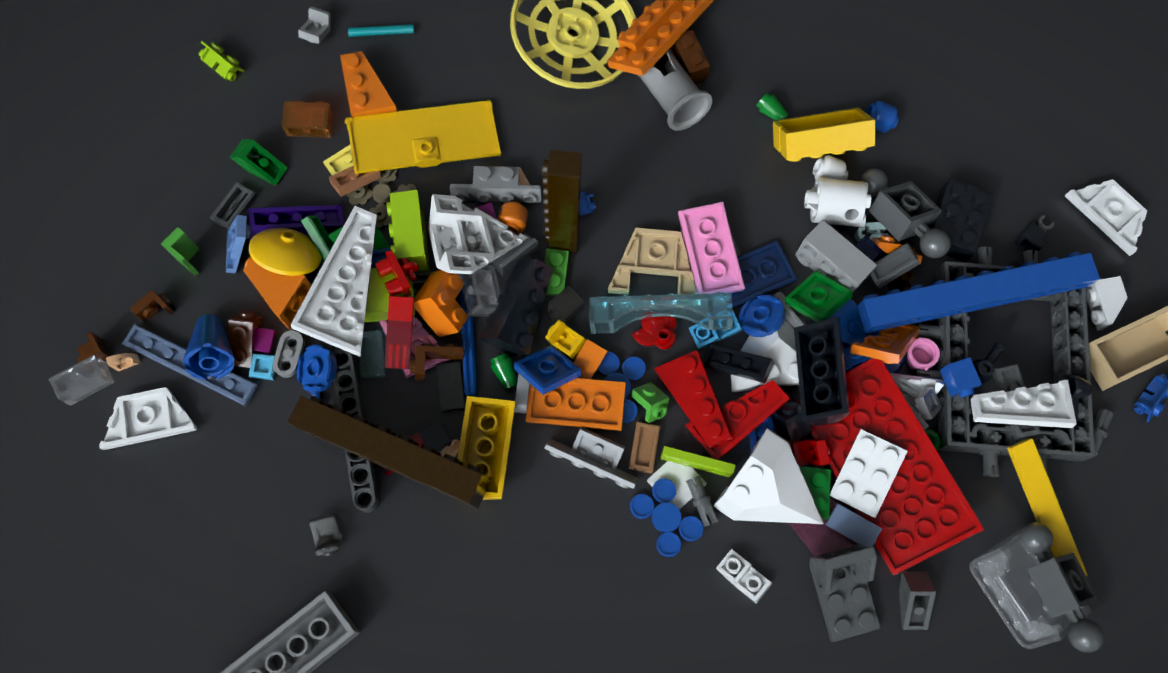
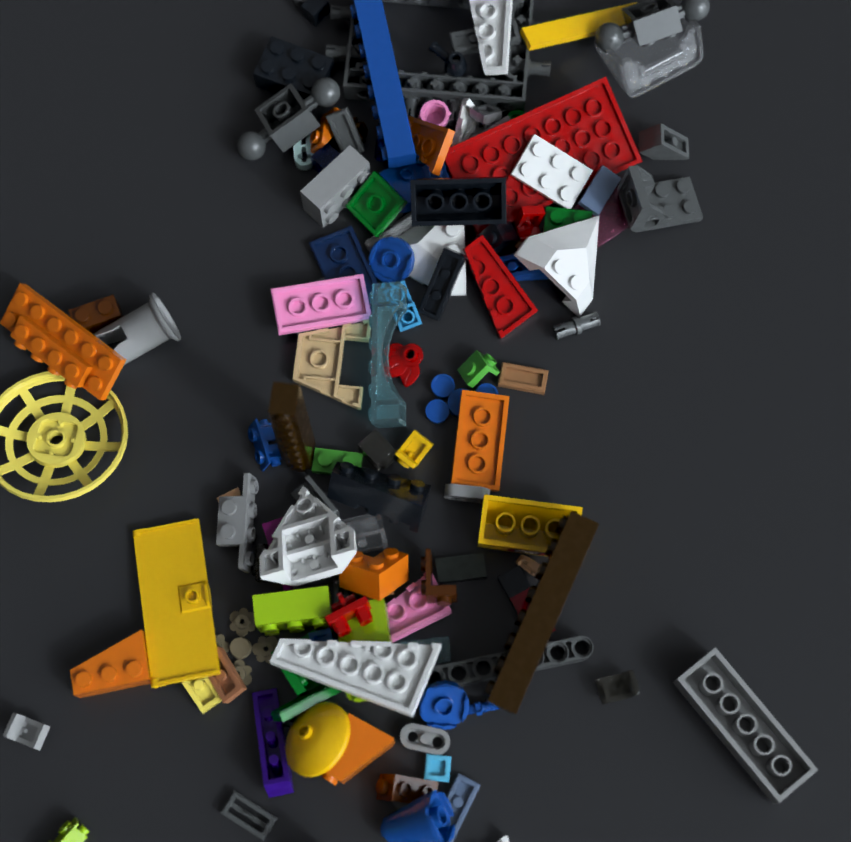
camera: 85 degrees left, 0 degrees up
medium blue wing [226,215,250,273] -> none
green slope [230,139,288,185] -> none
magenta tile [253,328,277,354] -> none
clear orange brick [281,100,334,138] -> none
teal bar [348,24,414,37] -> none
tile [385,295,414,369] -> none
blue axle [459,283,478,396] -> none
green cone [490,353,517,390] -> none
orange head [498,201,528,235] -> none
blue tile [514,345,581,395] -> none
light grey bracket [544,427,638,489] -> none
orange tile [573,339,608,379] -> none
blue piece [630,479,703,557] -> none
white sticker [647,461,707,510] -> none
red wing [654,350,733,448] -> none
lime tile [660,446,735,477] -> none
white slope [716,549,771,603] -> none
green cone [756,92,789,121] -> none
yellow piece [773,107,875,162] -> none
white cylinder [804,177,871,227] -> none
white head [813,155,848,180] -> none
blue head [865,100,899,133] -> none
blue brick [940,357,982,398] -> none

